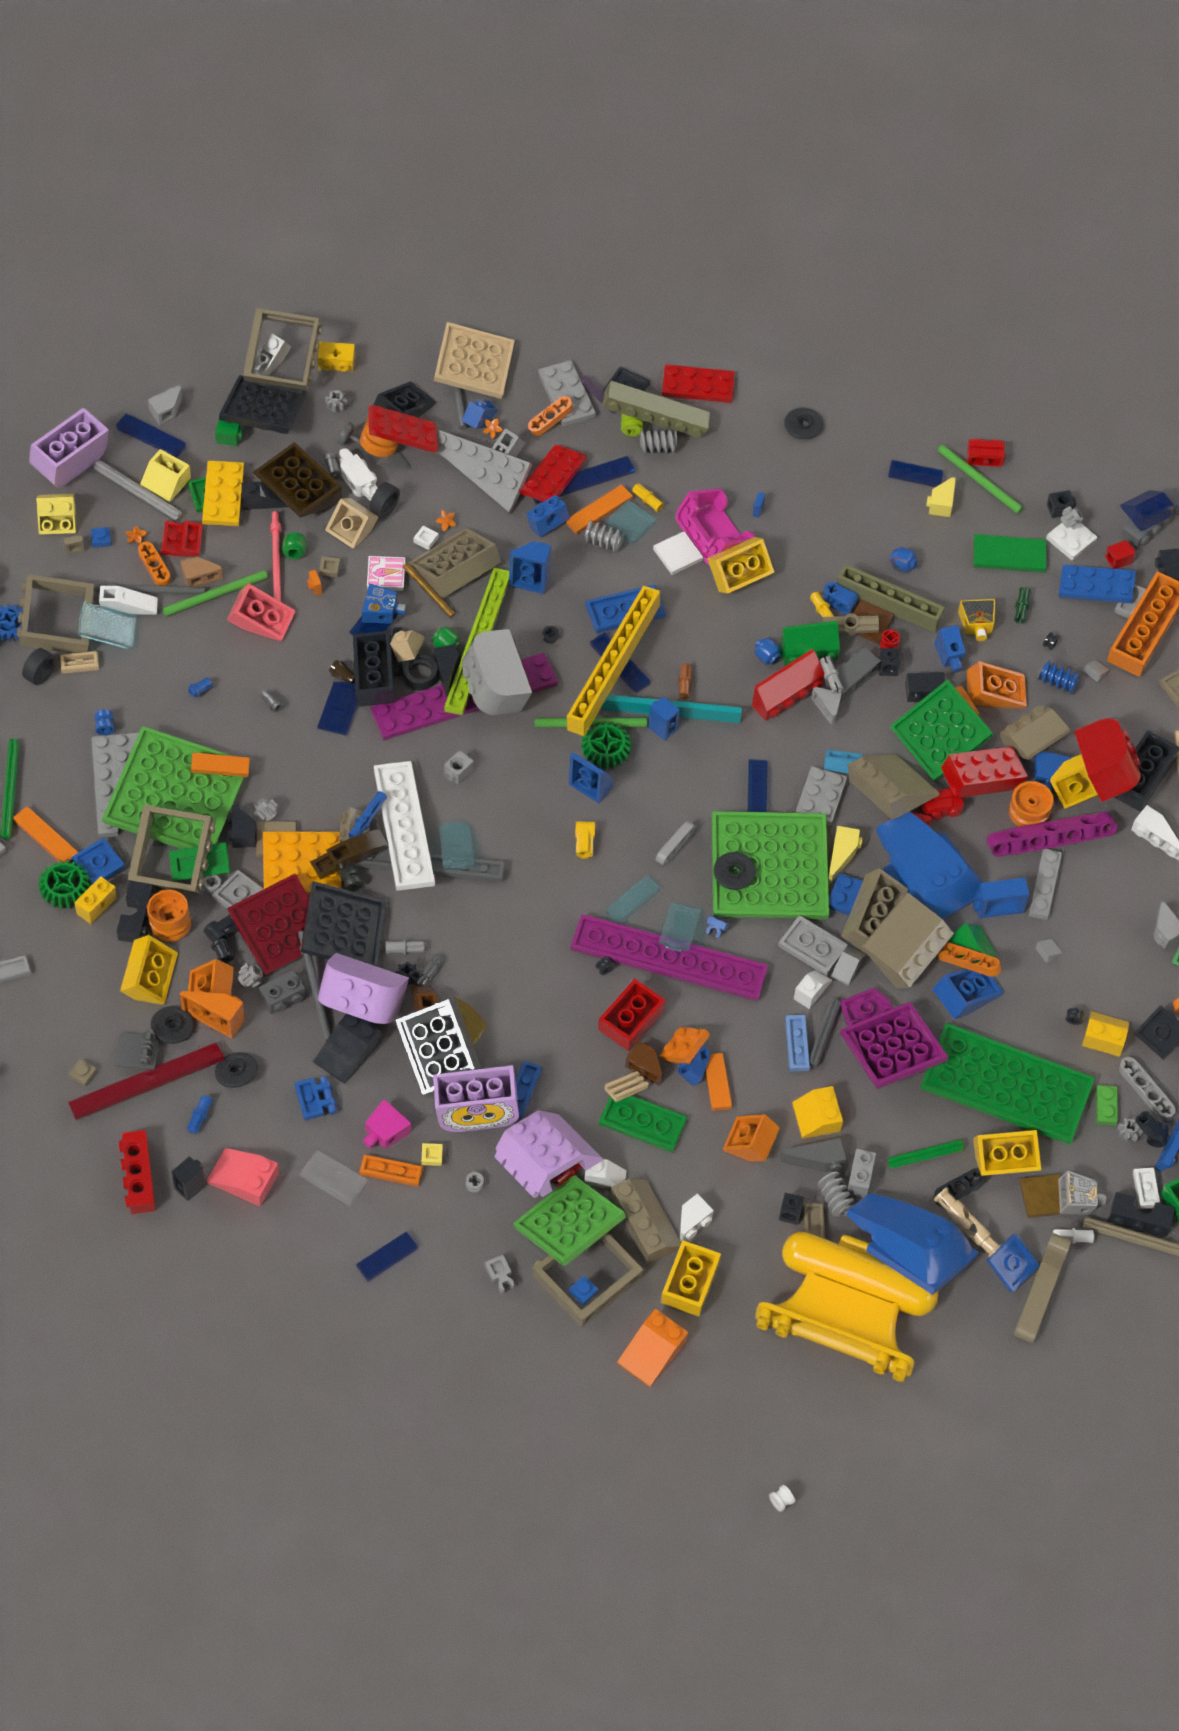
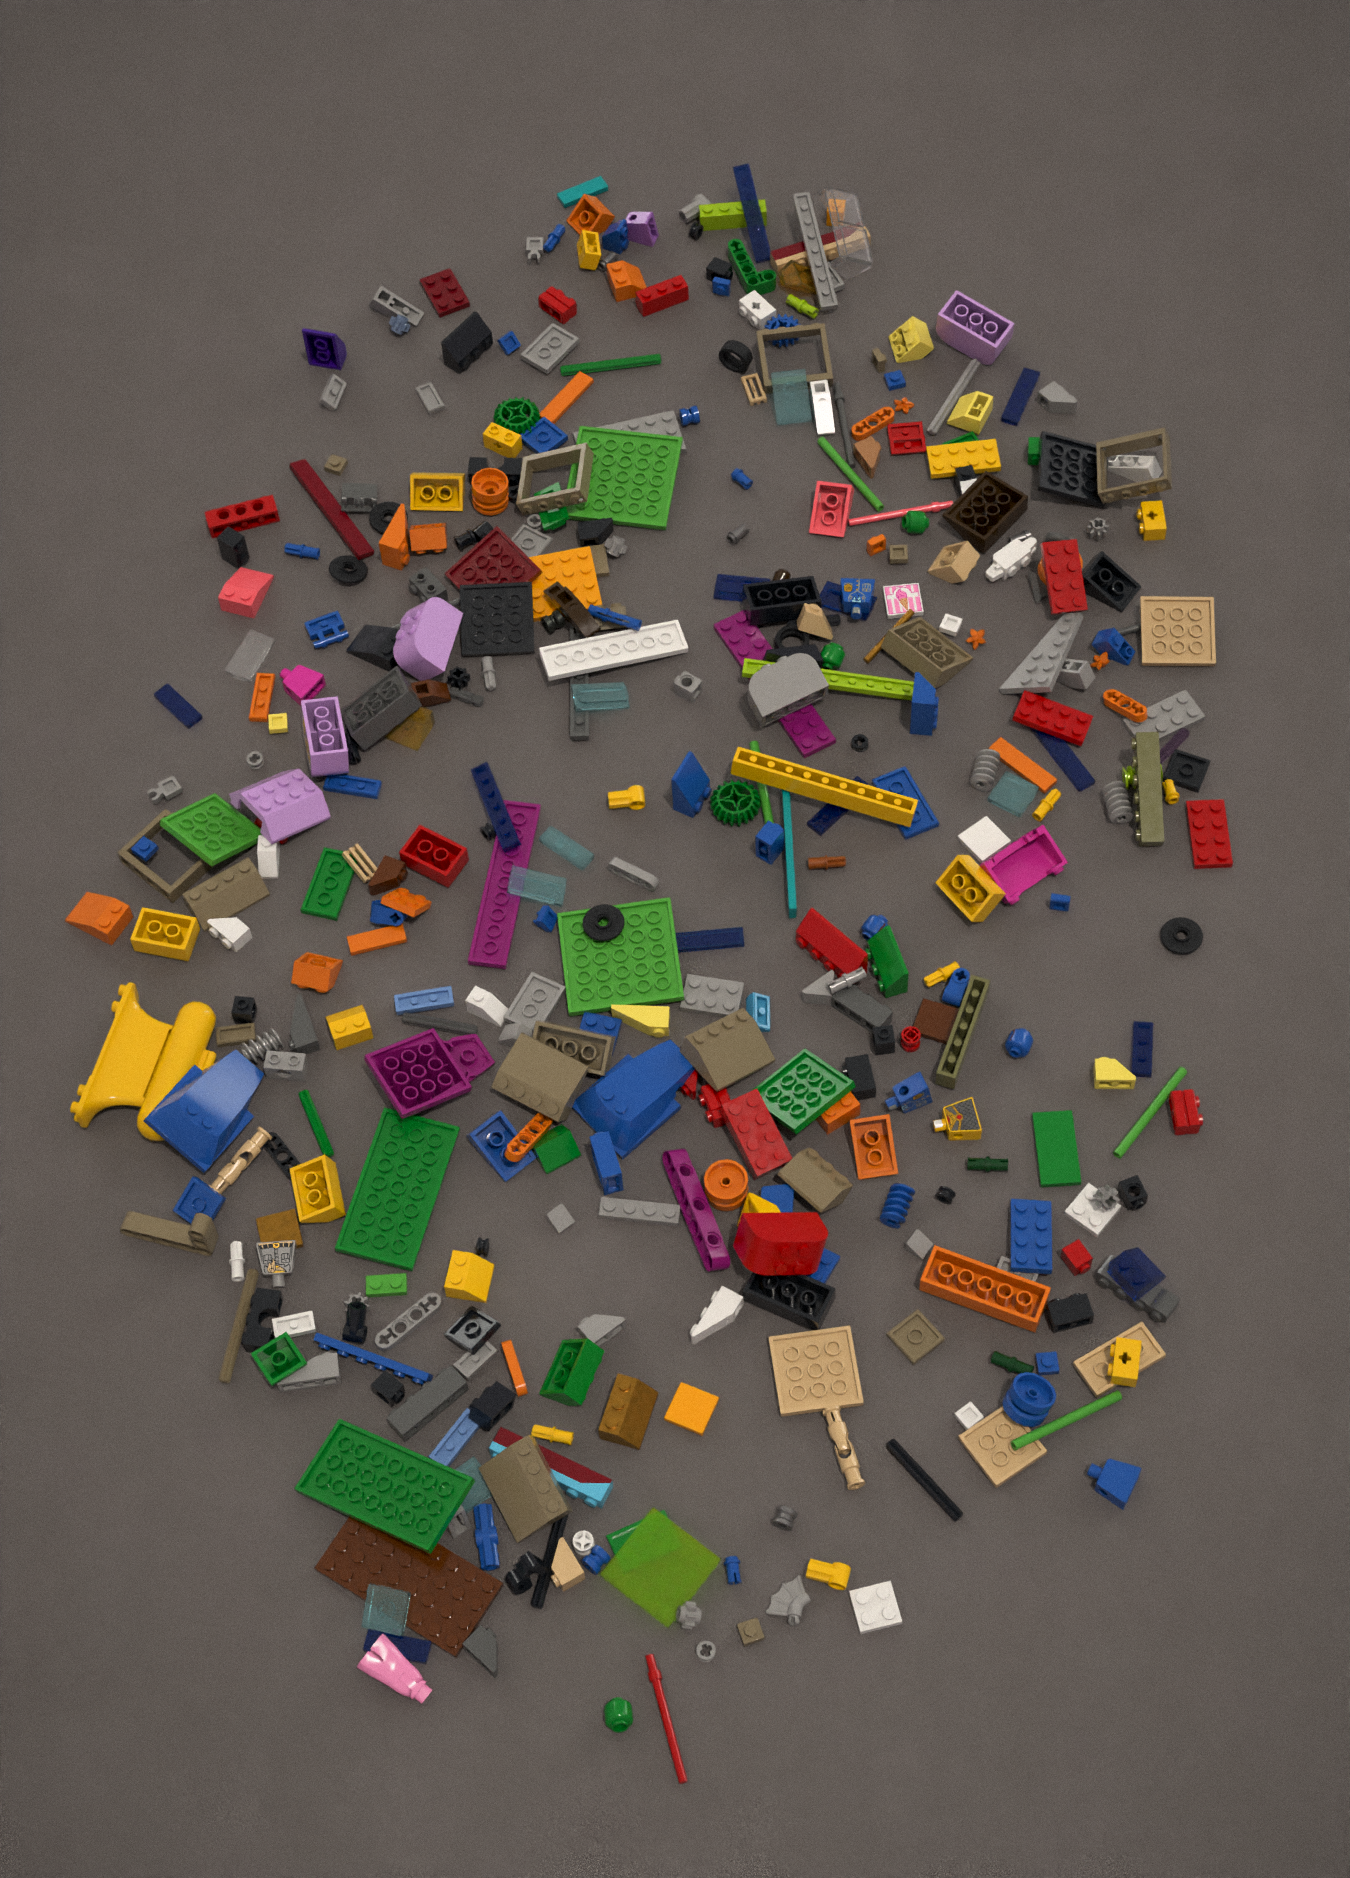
camera: 90 degrees right, 0 degrees up
orange tile [191,753,250,777] -> none
light grey gear [238,963,263,988] -> none
black tyre [369,482,400,518] -> none
blue brick [526,495,569,537] -> none
dark tan piece [823,614,879,636] -> none
none -> clear blue tile [471,762,522,853]

